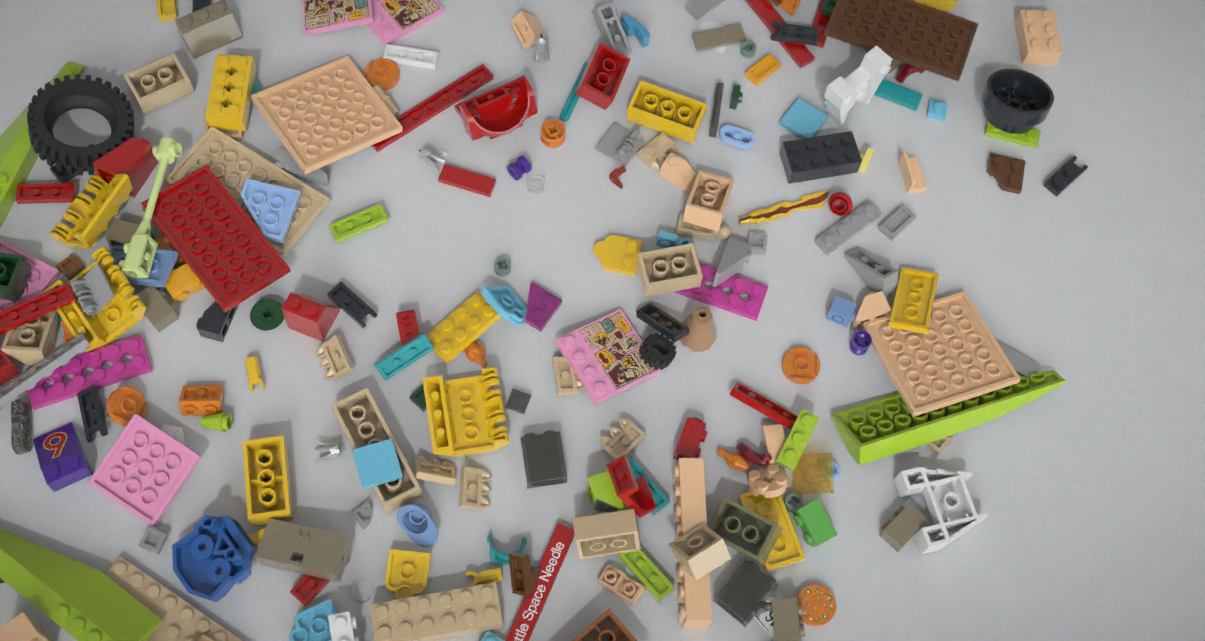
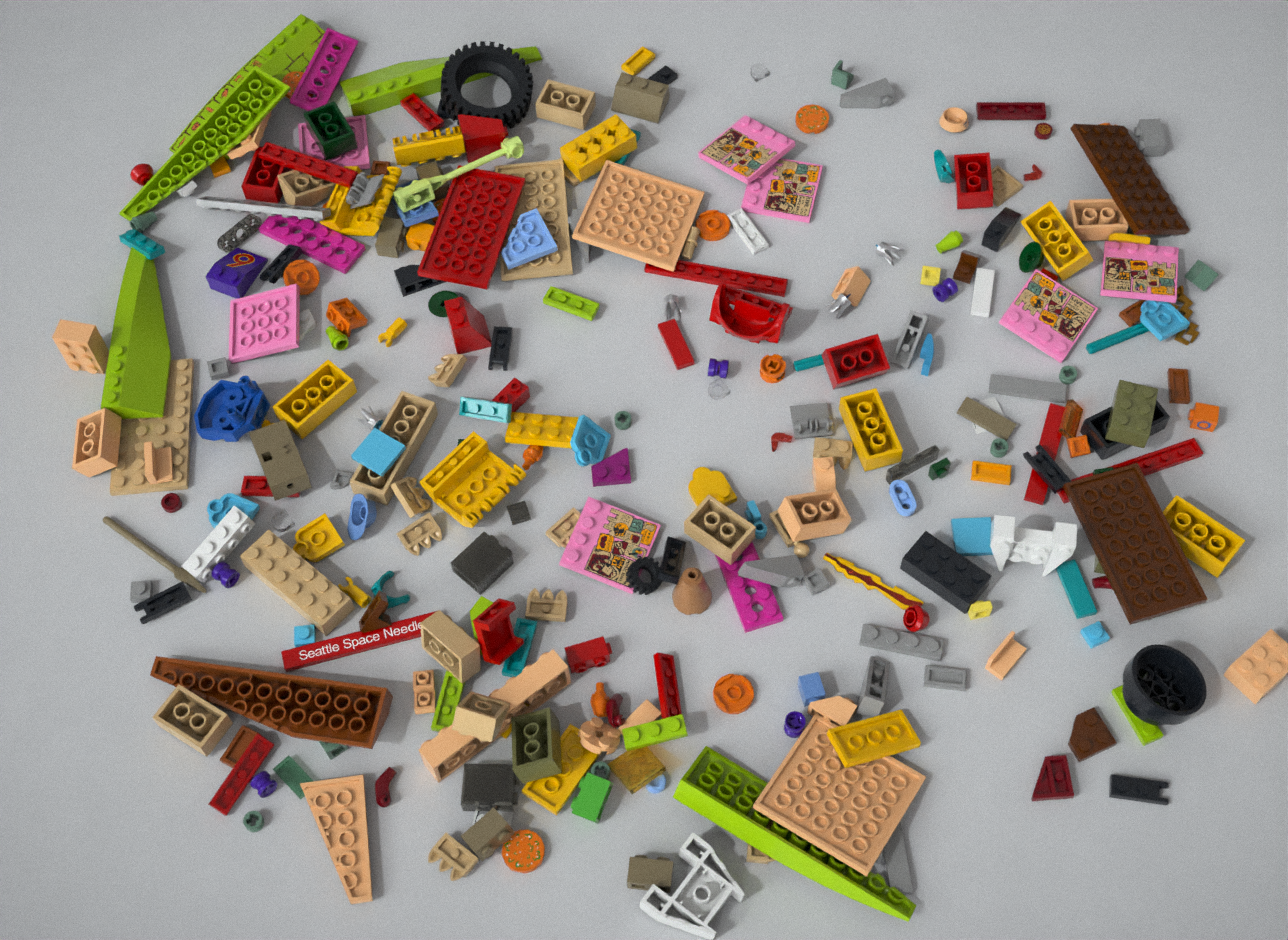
camera: 60 degrees right, 5 degrees down
none -> dark red wing [1031,755,1074,801]

